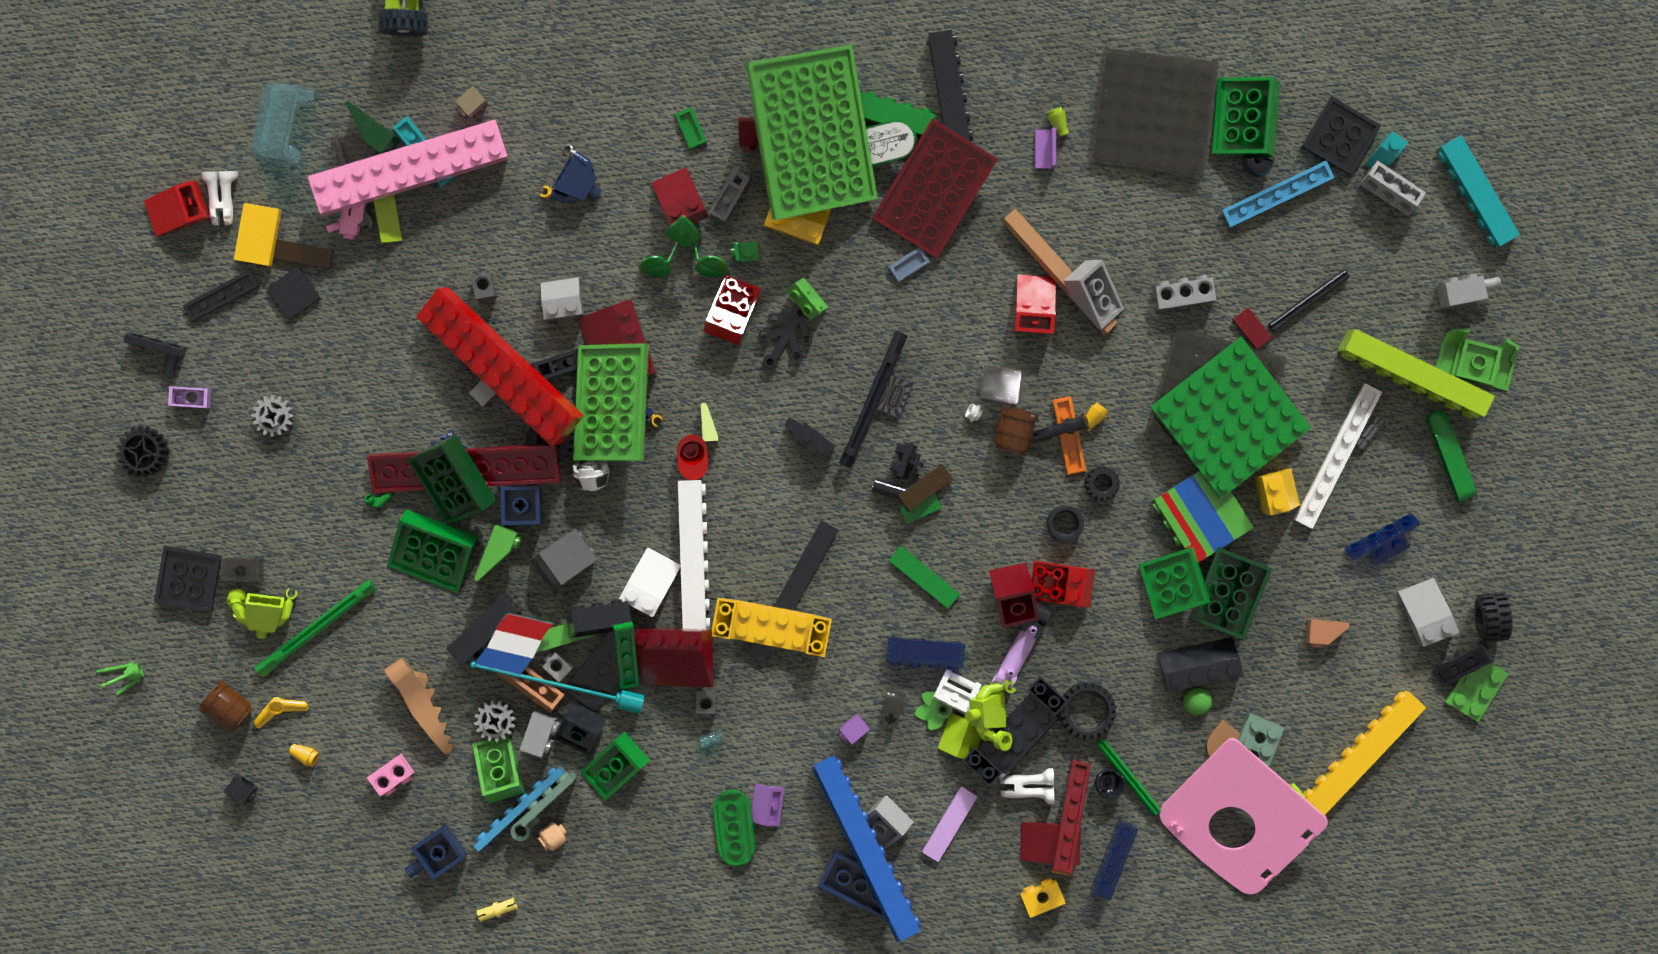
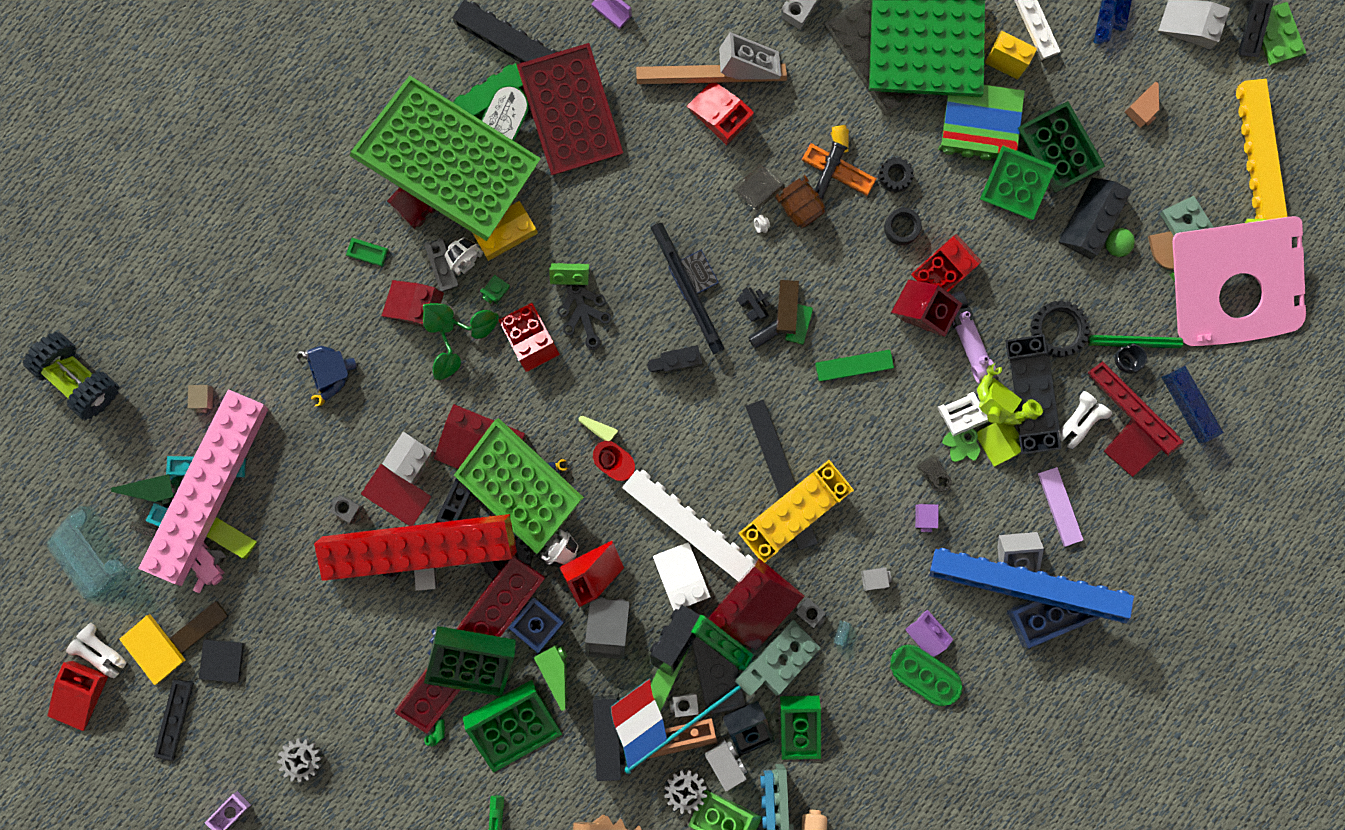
camera: 65 degrees left, 5 degrees down
black piece [123,332,187,377] -> none
clear blue brick [886,637,965,670] -> none
sand blue tile [888,247,930,283] -> none
yellow brick [1020,878,1066,918] -> none
none -> teal panel [146,503,168,526]
none -> dark red window [361,464,432,526]
none -> white cone [445,237,483,276]
none -> red slope [560,541,624,607]
none -> sand green hinge [735,620,821,696]
none -> light grey brick [861,567,891,590]

